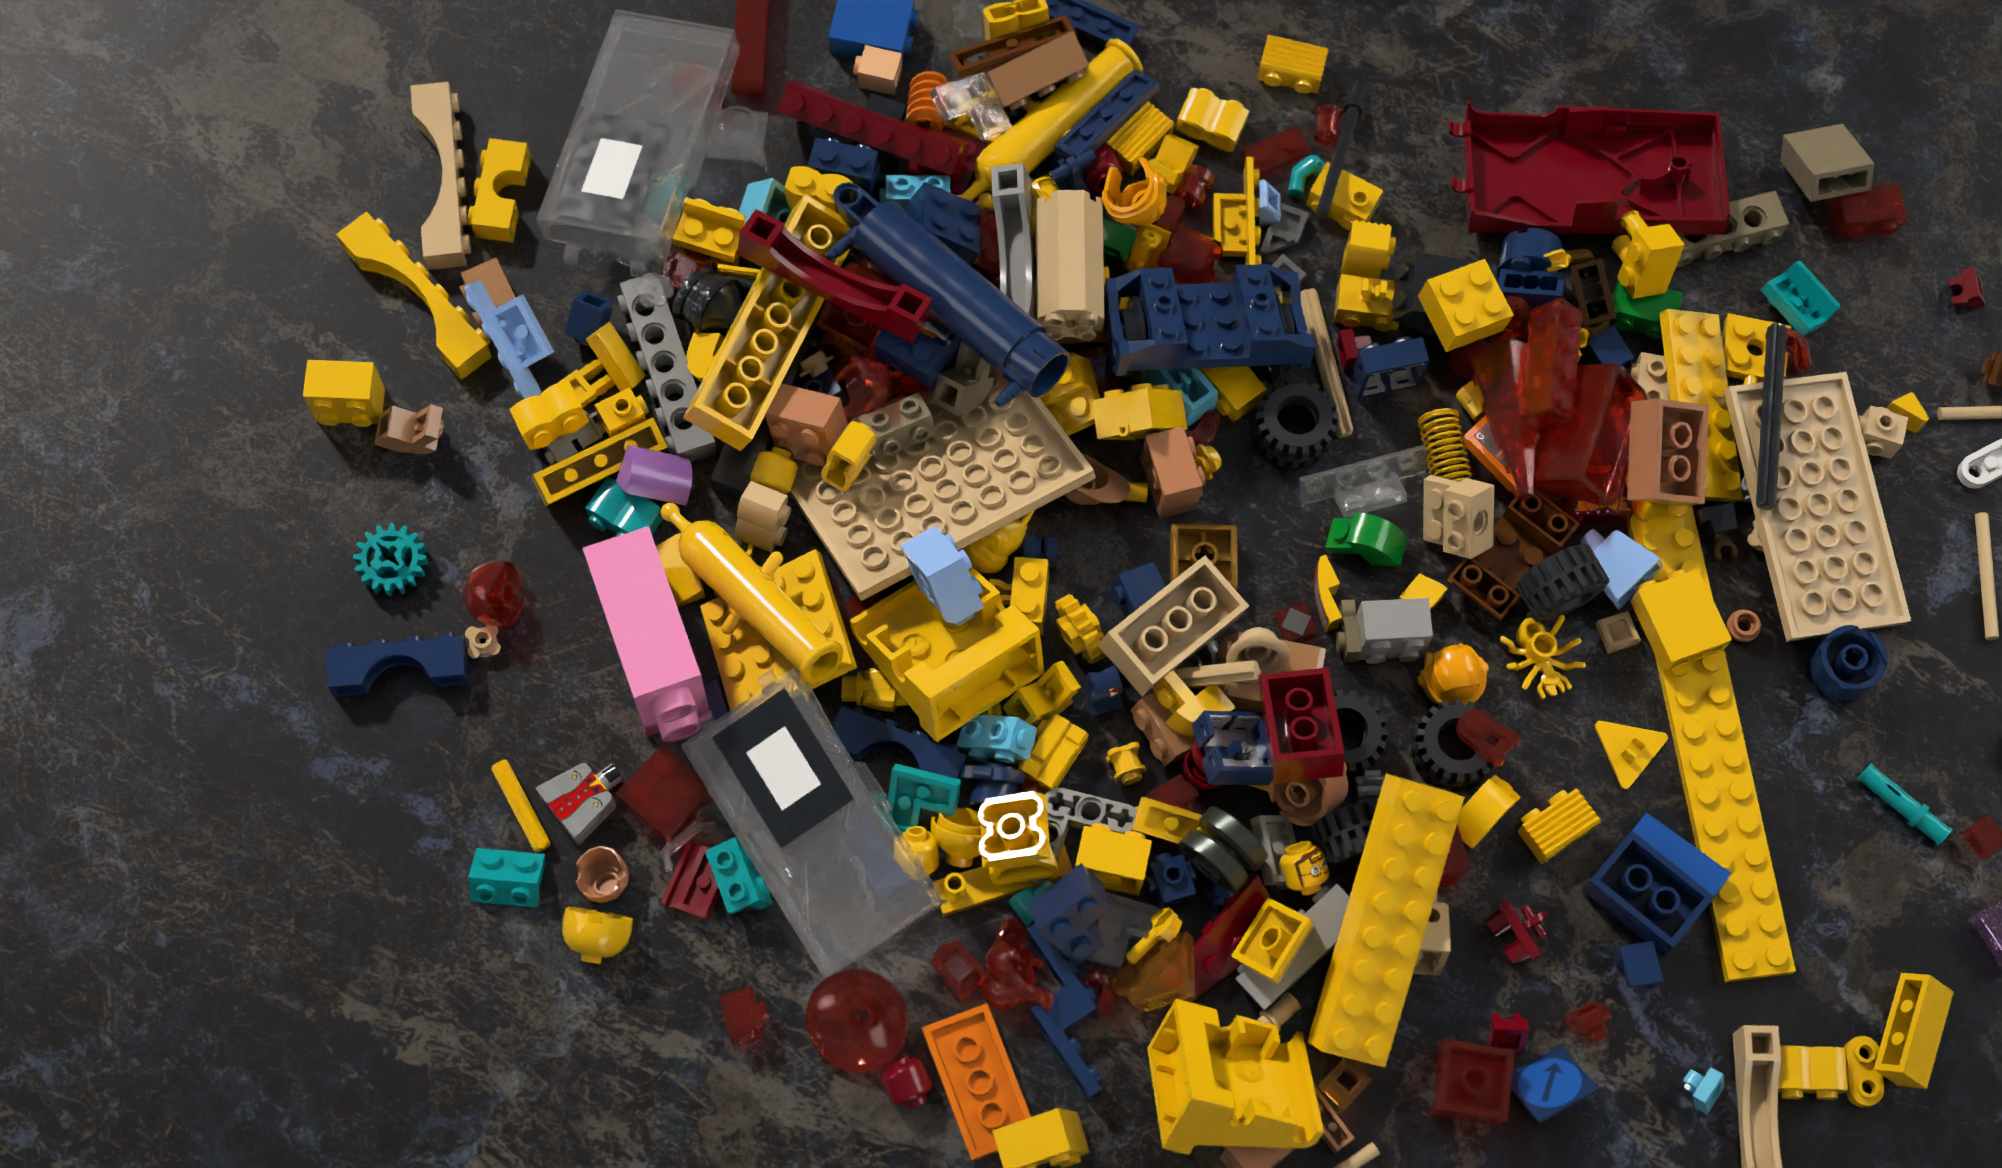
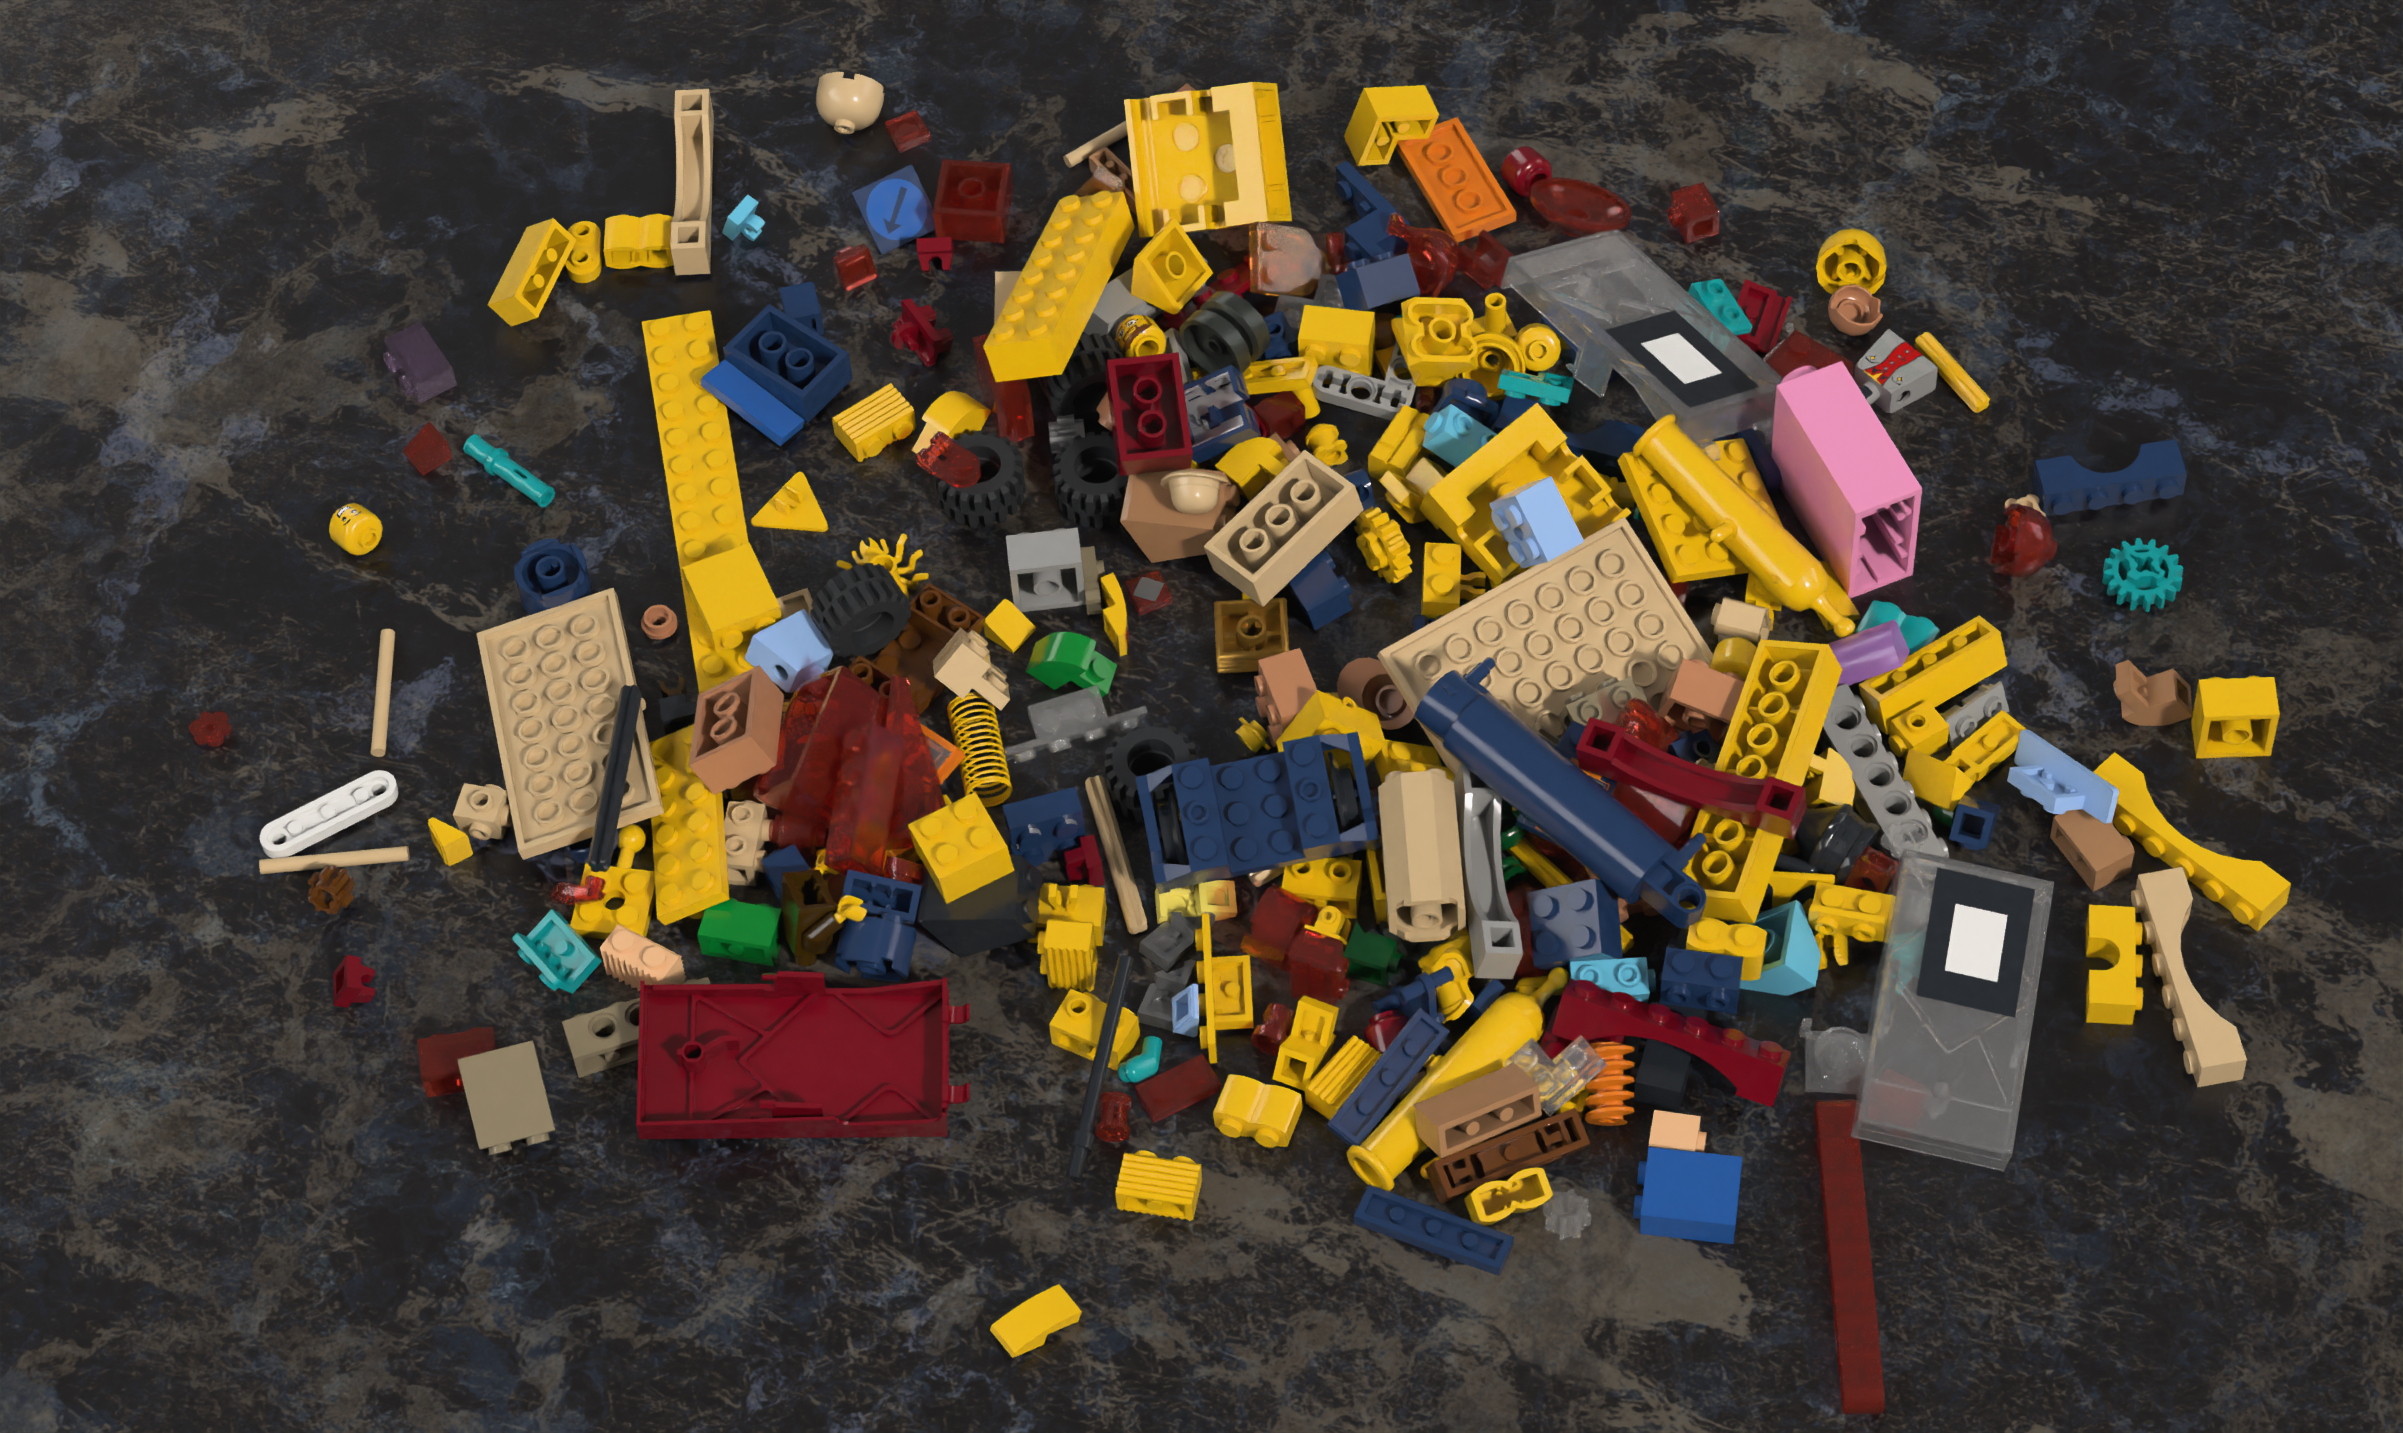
camera: 175 degrees left, 15 degrees down
teal bracket [468,848,545,907] -> none
yellow brick [510,381,589,450] -> none
yellow brick [821,421,876,492] -> none
light orange helmet [1101,157,1167,225] -> none
yellow bar [1126,908,1182,964] -> none
tan axle [1175,661,1261,688] -> none
light orange helmet [1417,643,1489,706] -> none
yellow brick [1611,210,1685,299] -> none
none -> light nougat brick [600,924,686,991]

